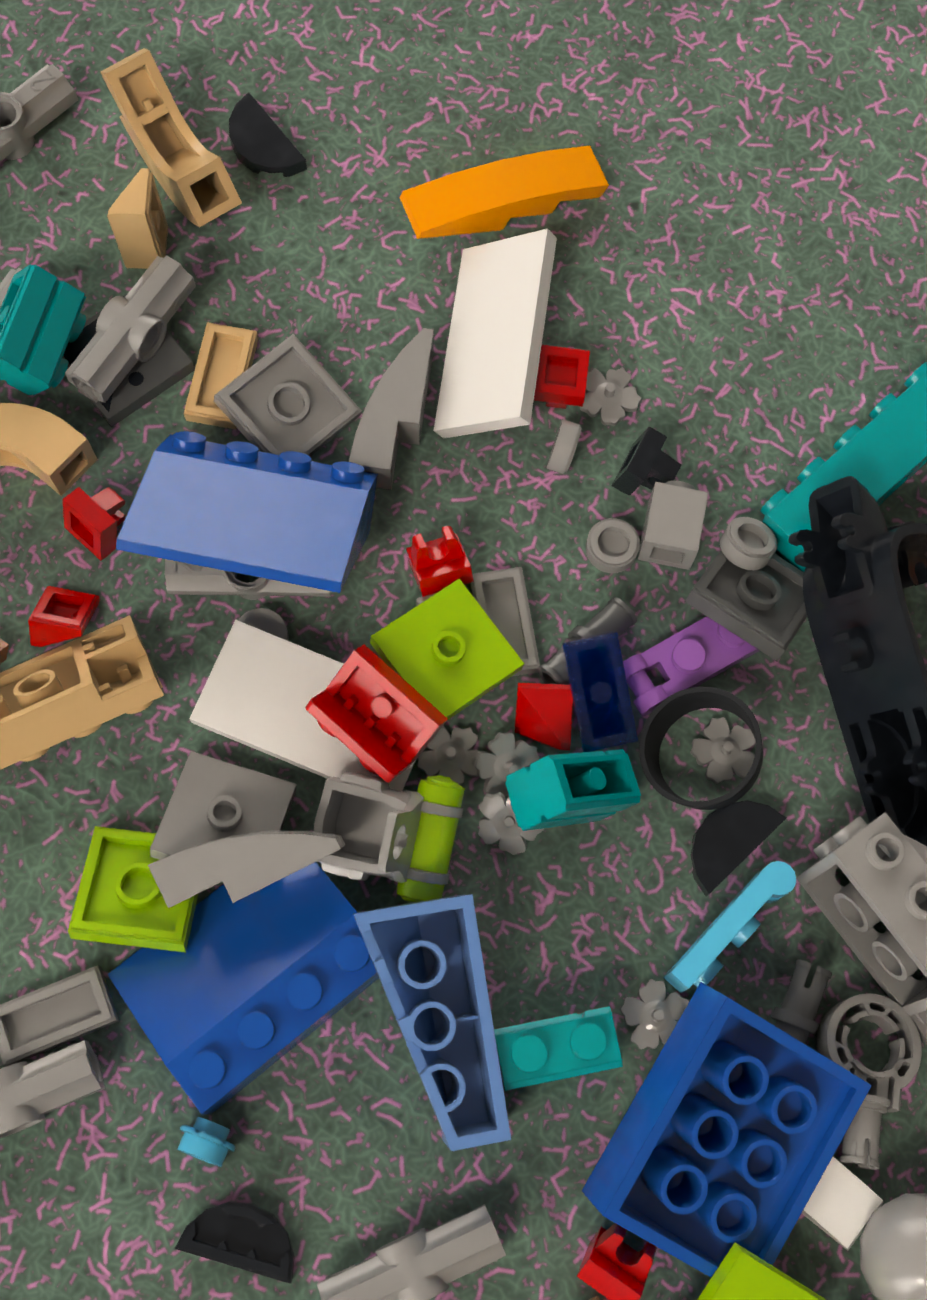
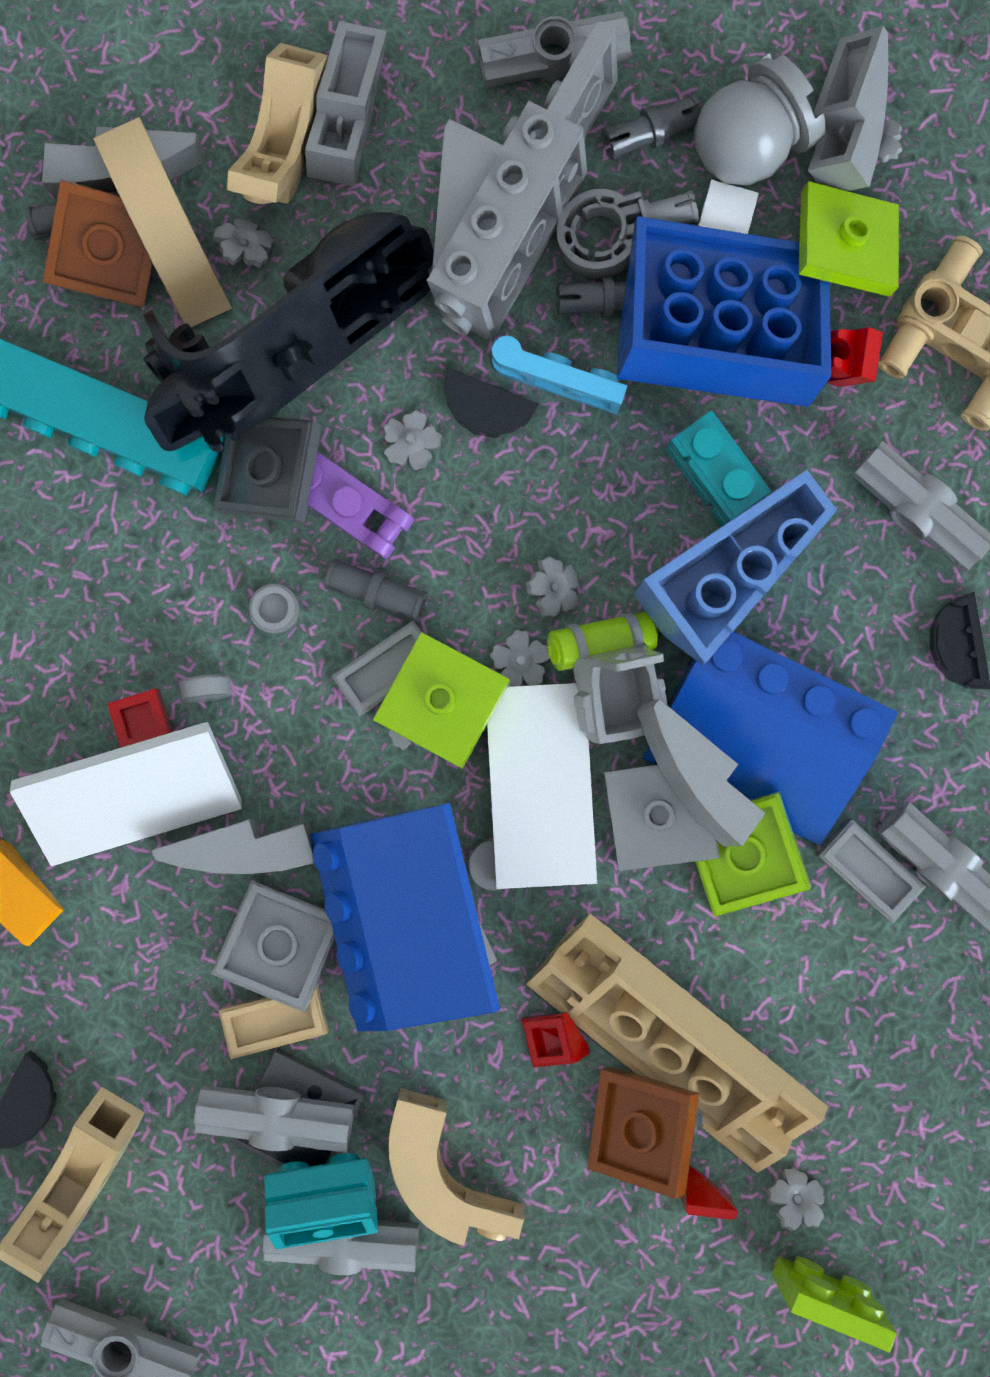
camera: 110 degrees left, 15 degrees up
red tile [62,487,125,561] -> none
tan slope [107,168,168,269] -> none
medium azure plate [177,1117,235,1167] -> none
red bracket [305,644,448,783] -> none
red tile [406,526,474,597] -> none
light grey plant [473,732,540,796] -> none
teal brick [505,749,641,831] -> none
red slope [515,683,573,751] -> none
clear blue slope [562,631,638,752] -> none
light grey plant [580,367,641,426] -> none
black tile [611,427,682,495] -> none
light grey plant [620,979,689,1050] -> none
light grey brick [638,481,708,570] -> none
black tyre [639,687,763,810] -> none
light grey tile [720,517,777,570] -> none

